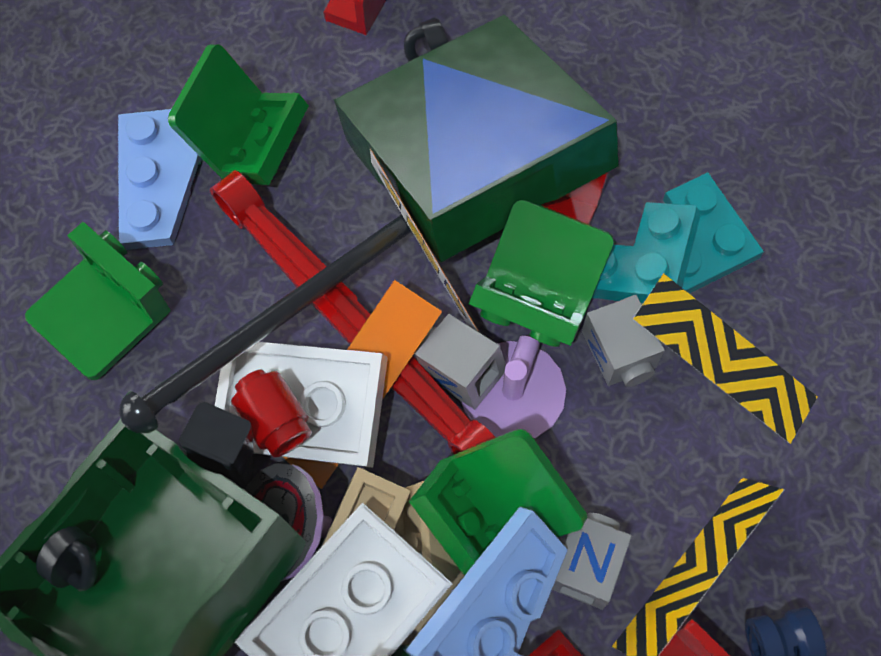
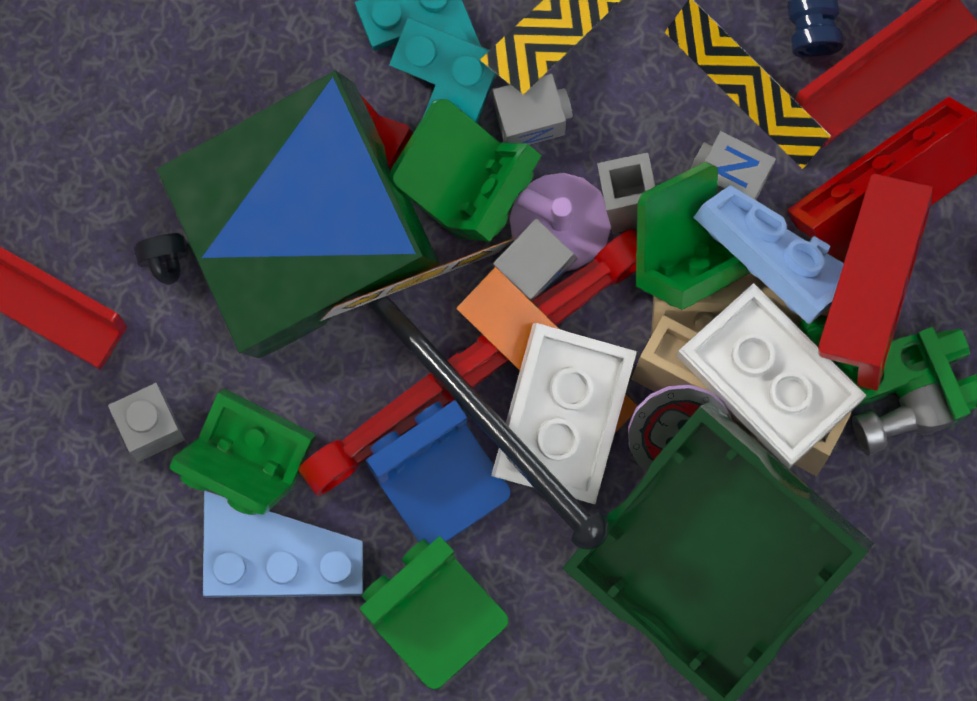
camera: 85 degrees left, 10 degrees up
black tile [36,526,97,591] -> none
black slope [179,402,254,488] -> none
red brick [231,369,312,458] -> none
none -> light grey brick [108,383,185,462]
none -> blue bracket [366,400,510,544]
none -> light grey brick [597,153,656,234]

